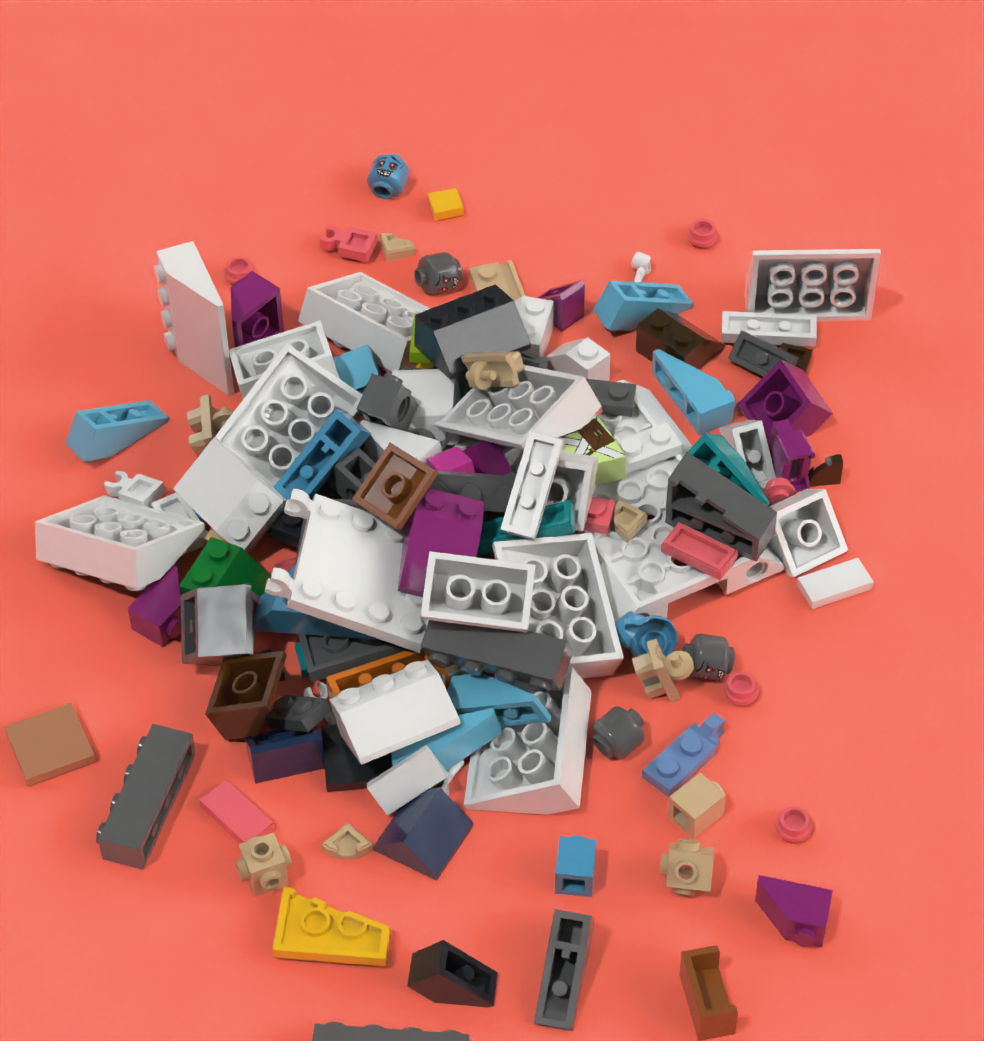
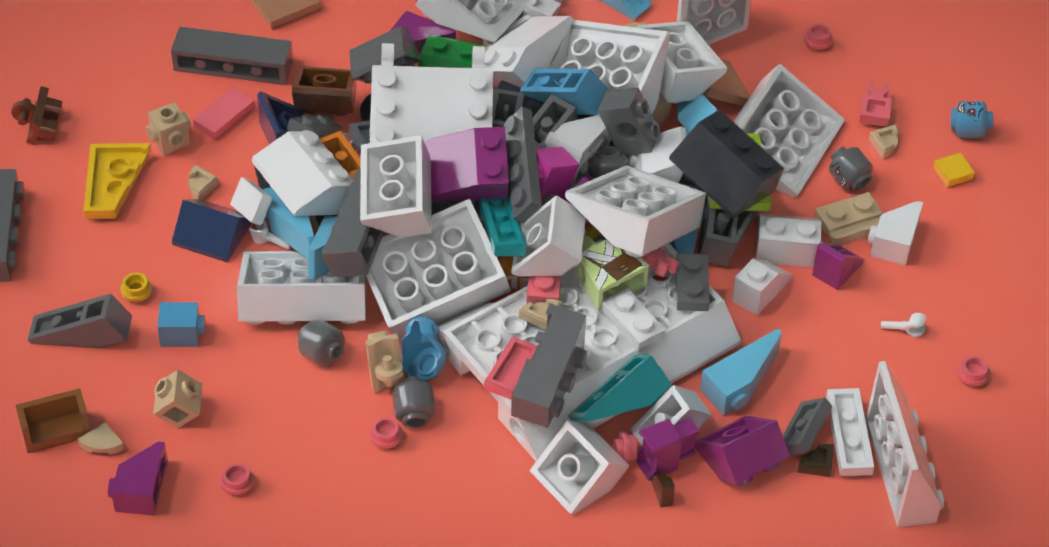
camera: 80 degrees right, 0 degrees up
magenta slope [230,271,284,347] -> none
dark orange slope [352,443,439,531] -> none
black slope [407,940,498,1008] -> none
tan hips [461,351,524,390] -> none
white plate [501,431,564,541] -> none
medium azure slope [593,281,694,331] -> none
dark brown slope [636,308,724,370] -> none
medium blue hinge [642,713,725,797] -> none
tan brick [668,772,726,839] -> none
white tile [797,558,874,610] -> none
none -> copper hips [11,86,63,145]
none -> tan tile [78,423,125,455]
none -> yellow plate [120,272,152,302]
none -> white slope [867,201,923,266]

